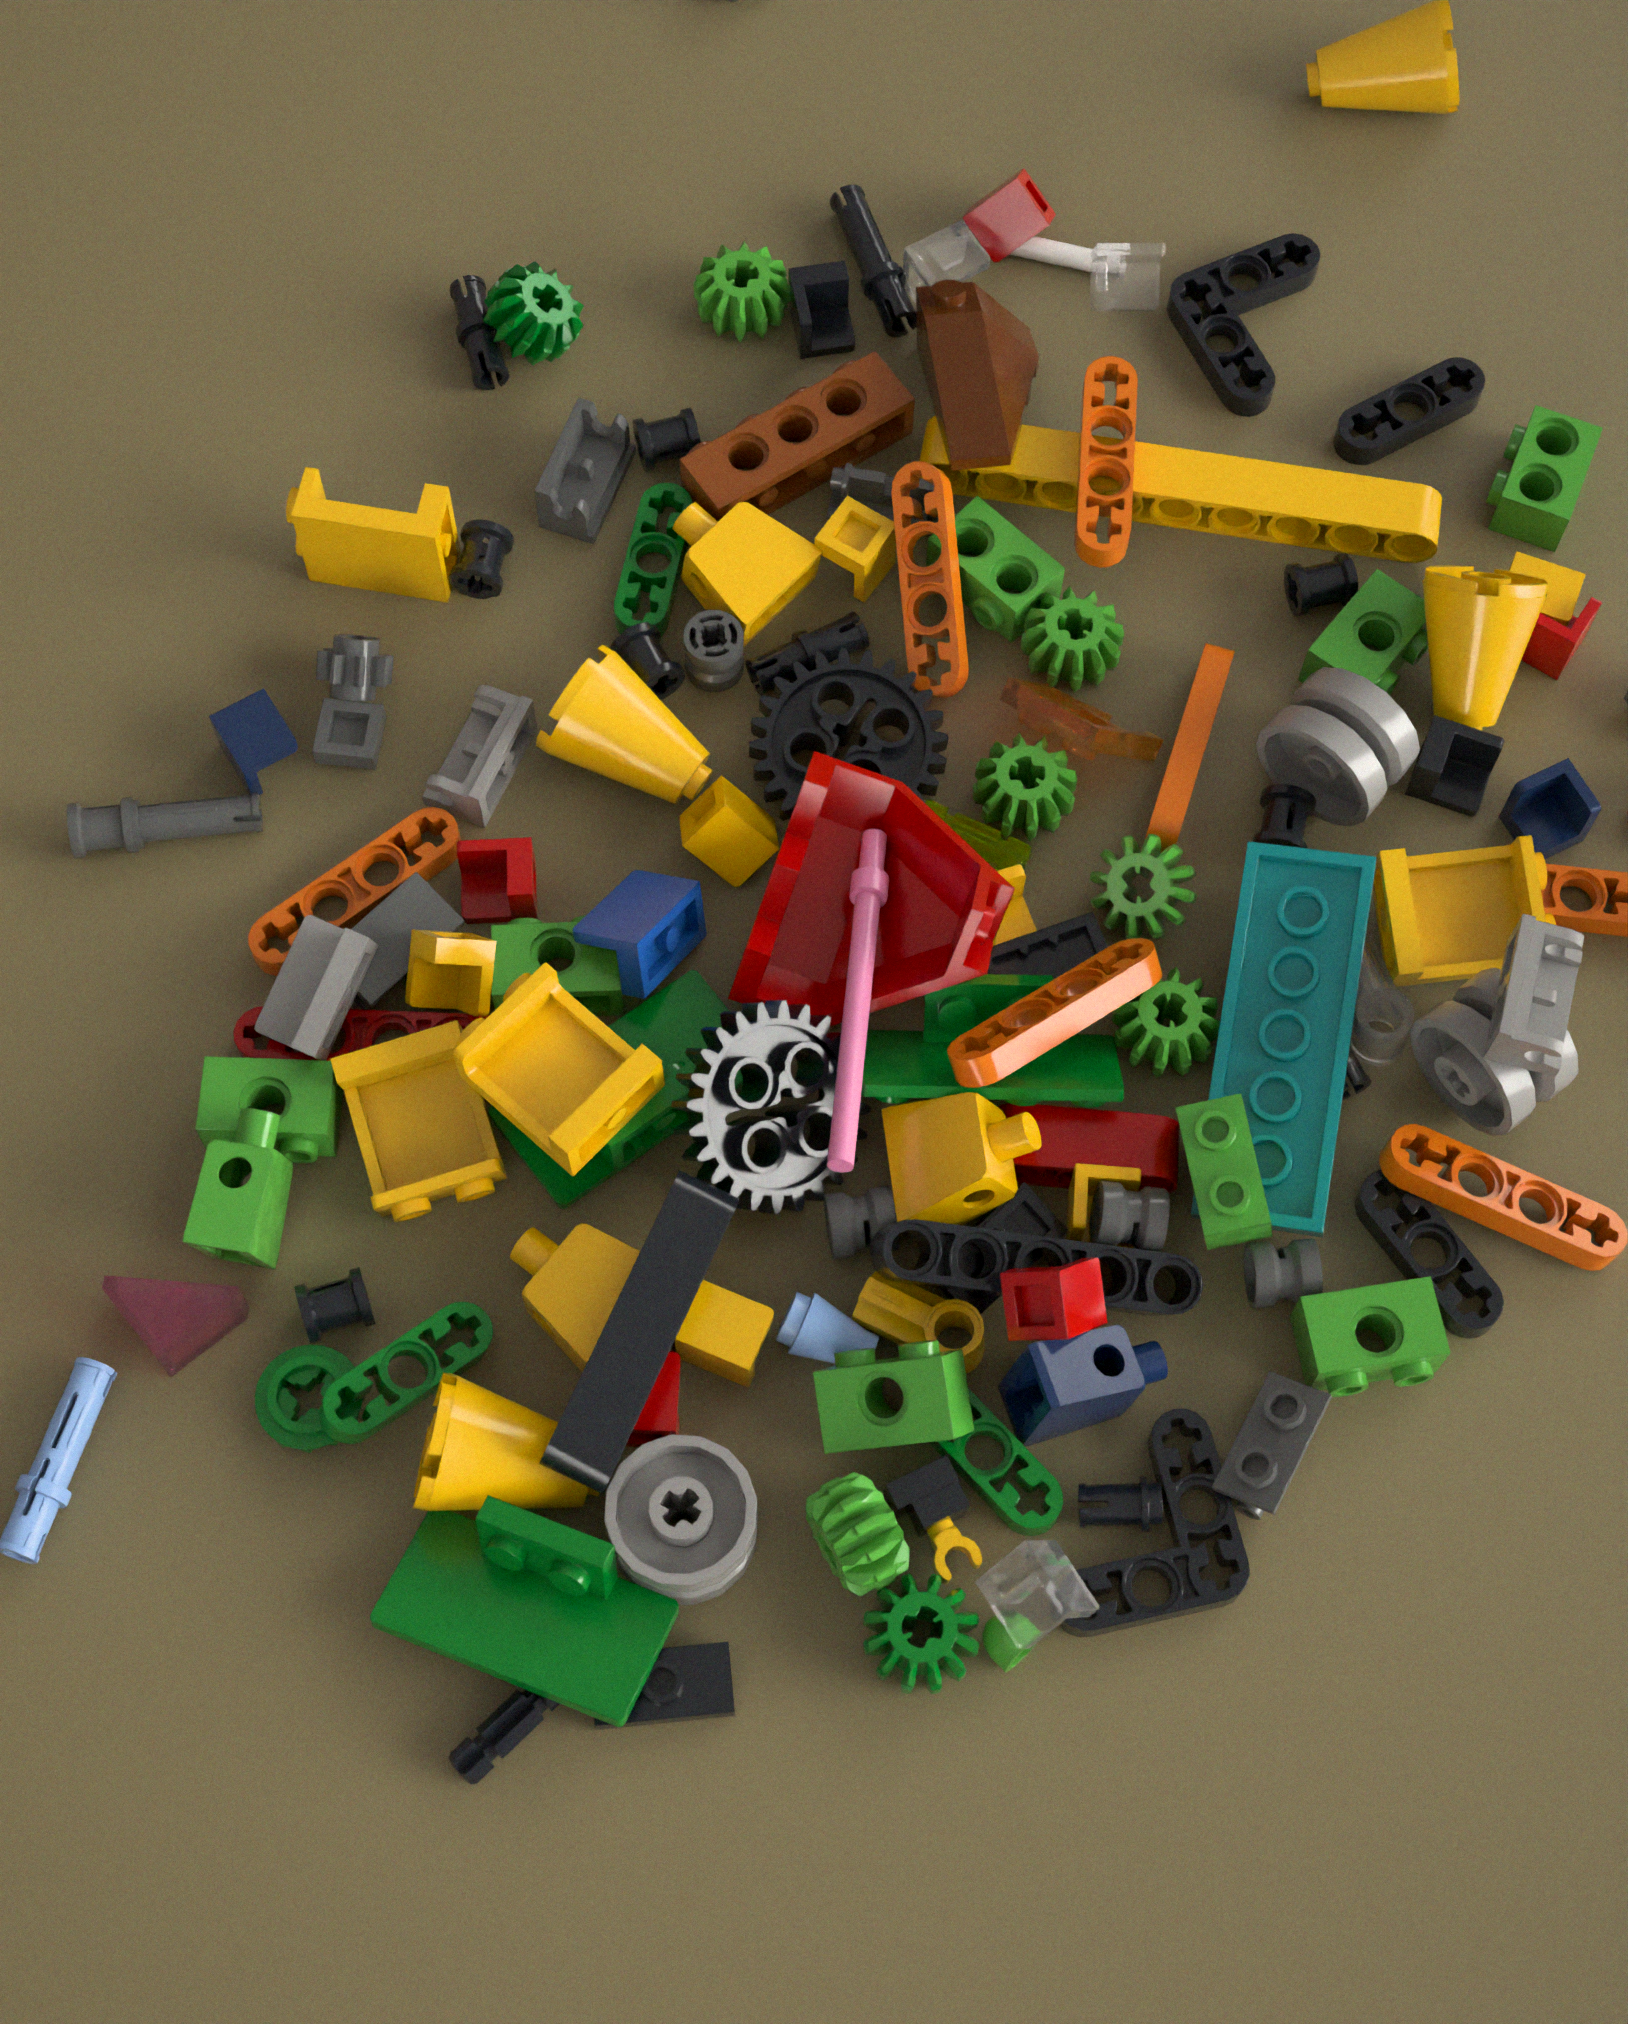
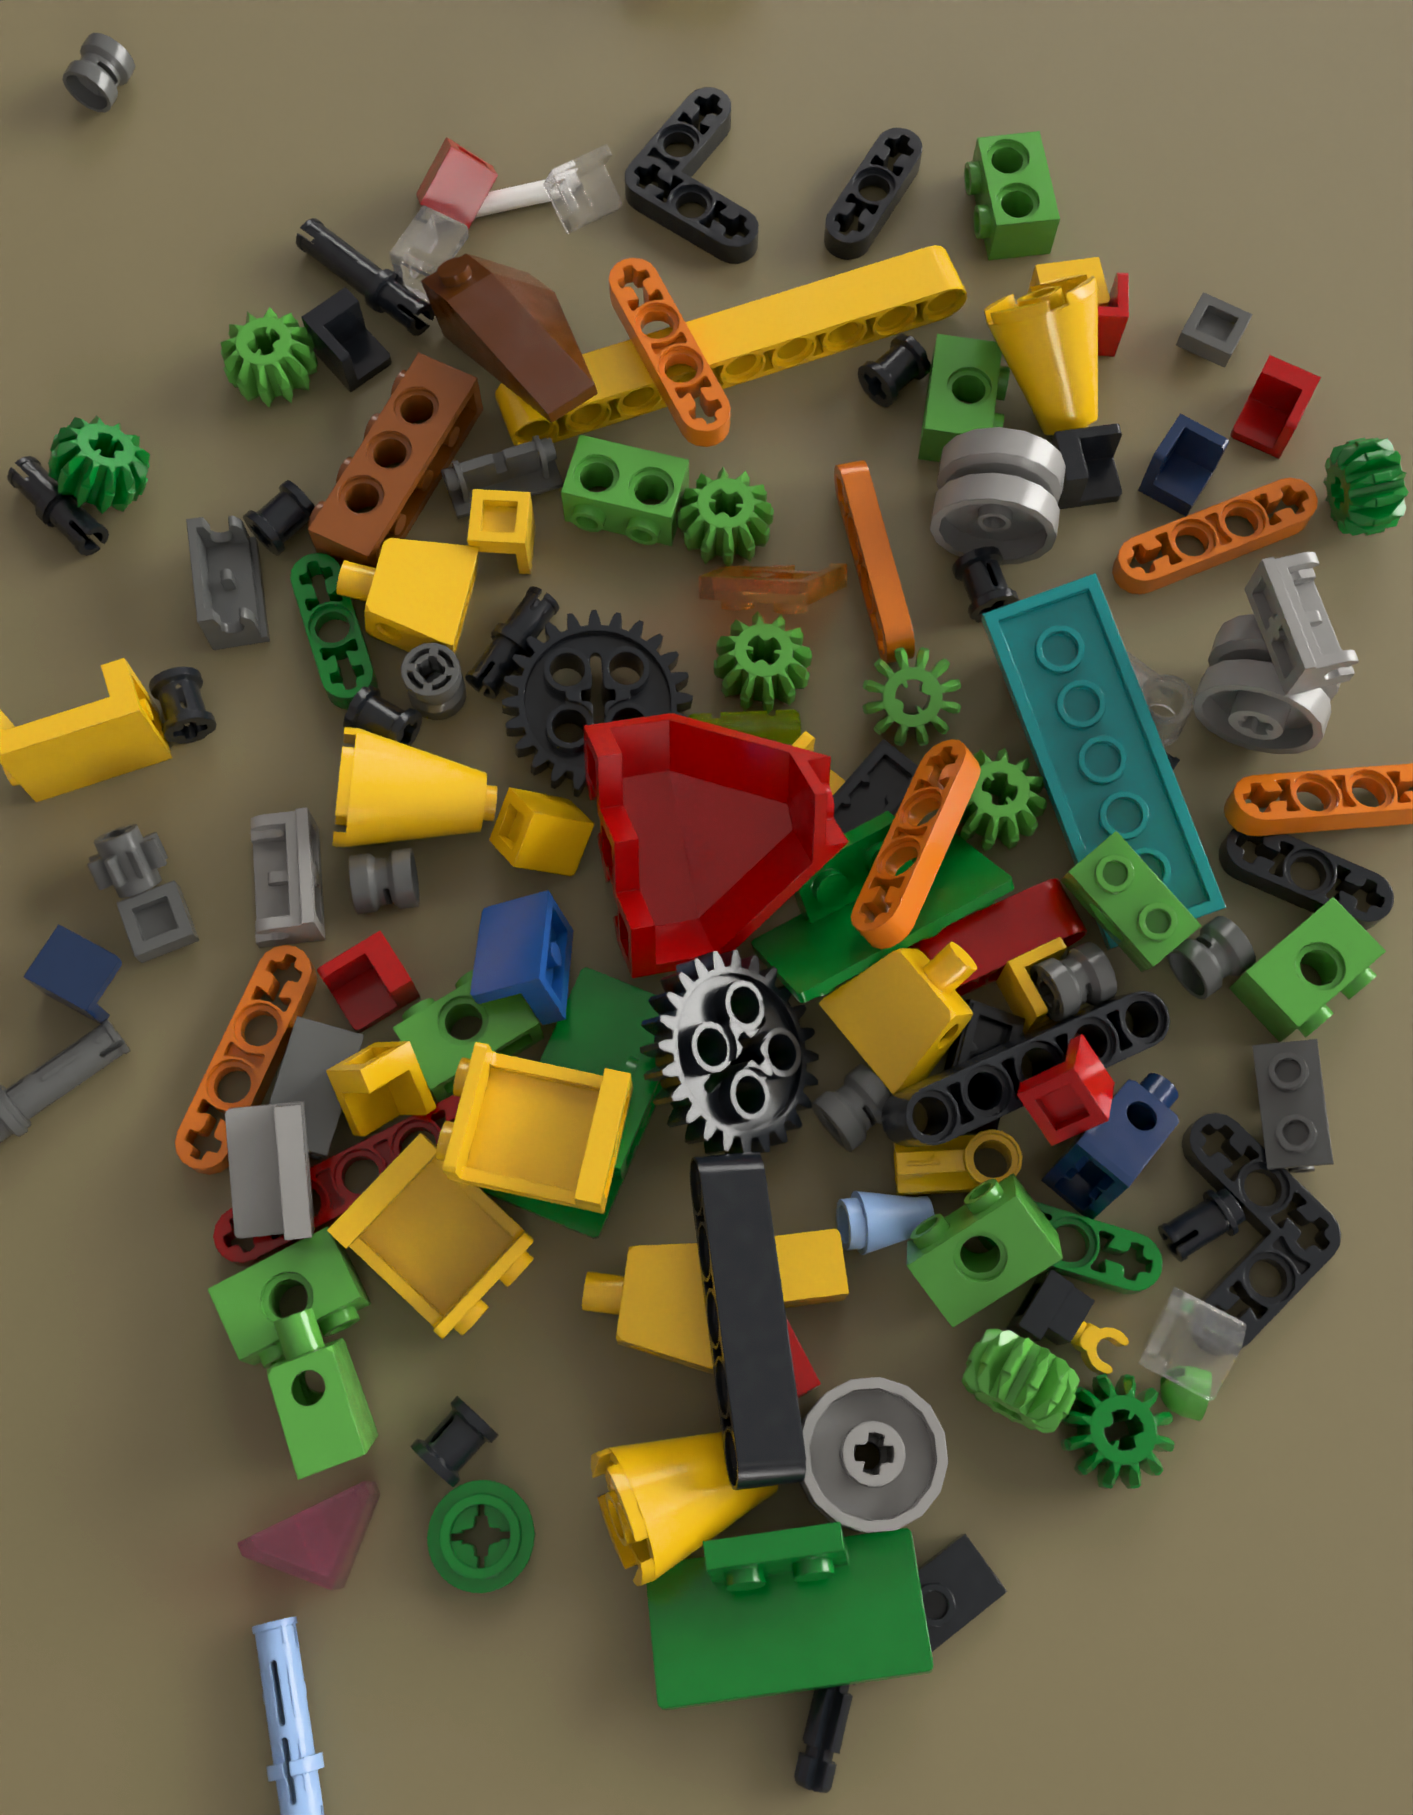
camera: 30 degrees left, 5 degrees up
green beam [319,1301,493,1444] -> none
bright pink bar [827,829,889,1173] -> none
orange beam [891,461,969,698] -> none
yellow panel [1372,835,1556,988] -> none
none -> dark grey wheel [349,848,420,914]

